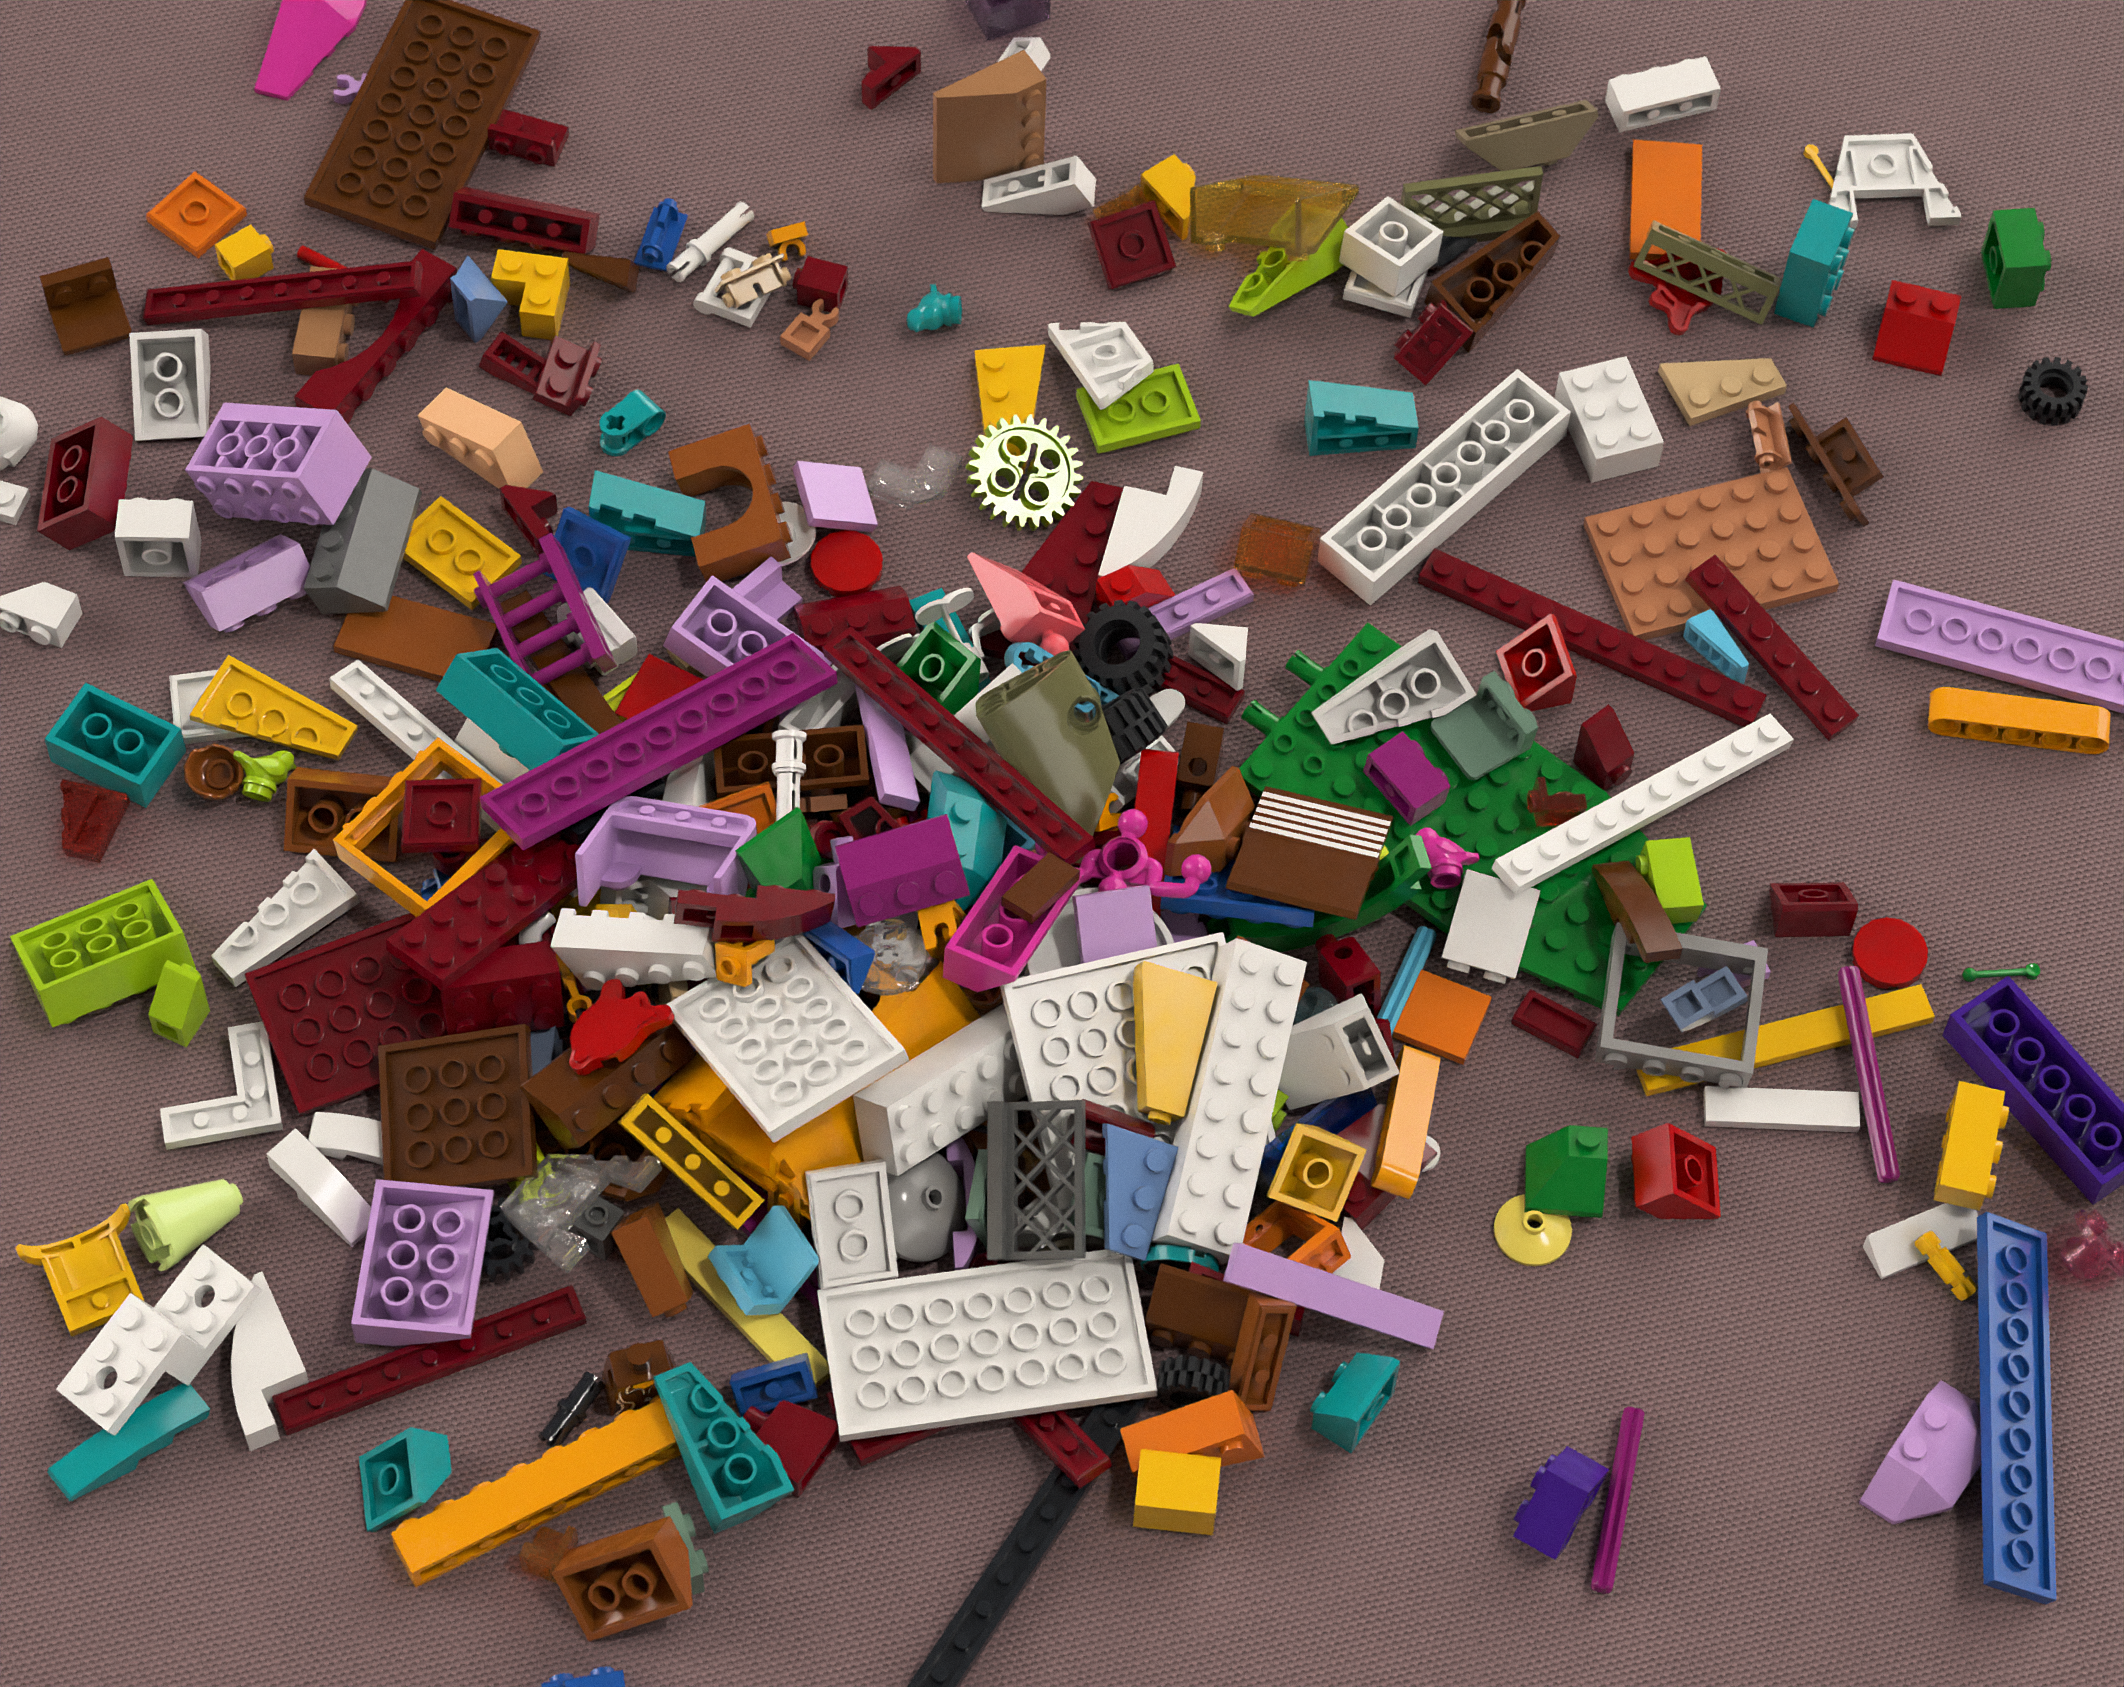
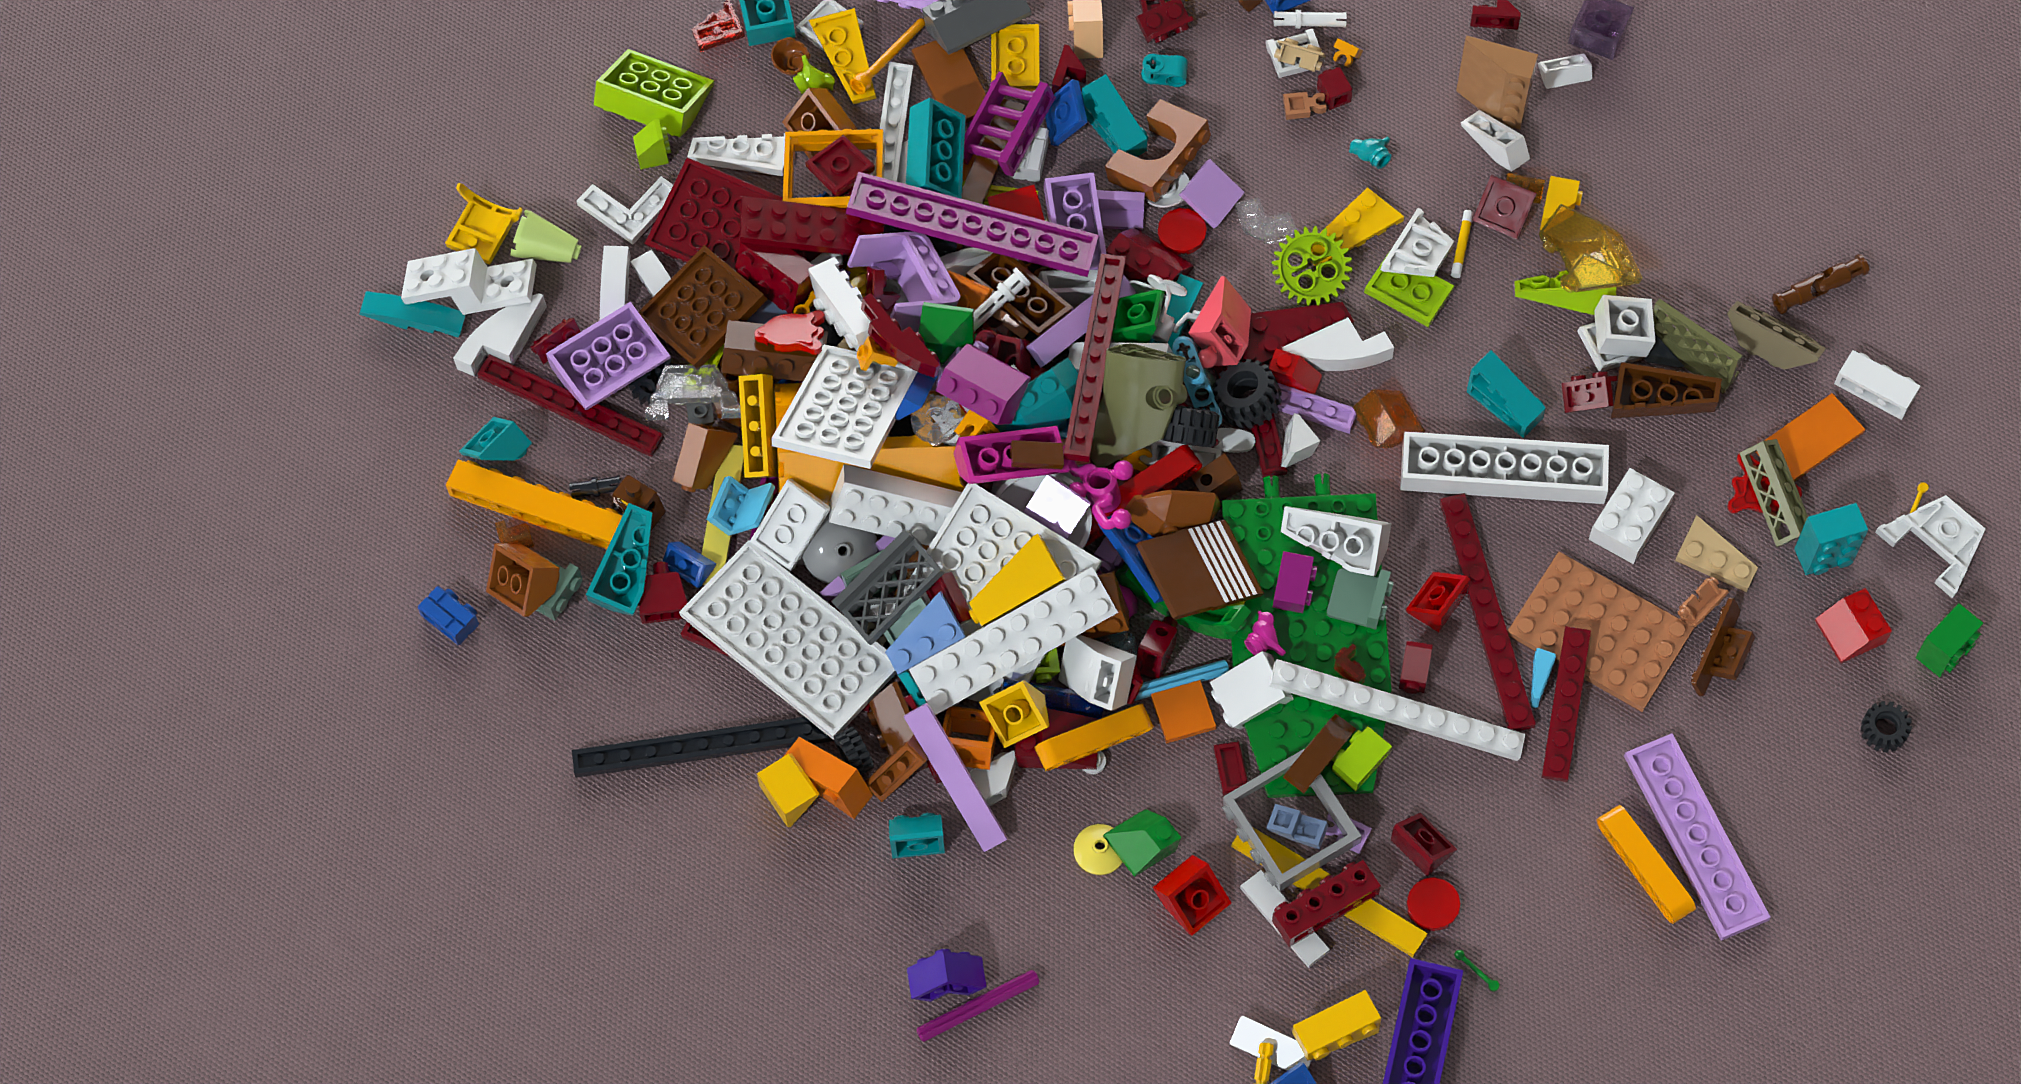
camera: 55 degrees right, 5 degrees up
dark red tile [1011,1410,1112,1489] -> none
magenta axle [1837,966,1900,1183] -> none
none -> dark red hinge [530,318,581,365]
none -> light orange piece [850,18,925,95]
none -> dark red slope [865,266,901,311]
none -> dark red brick [1272,860,1381,947]
none -> yellow bar [1451,210,1474,278]

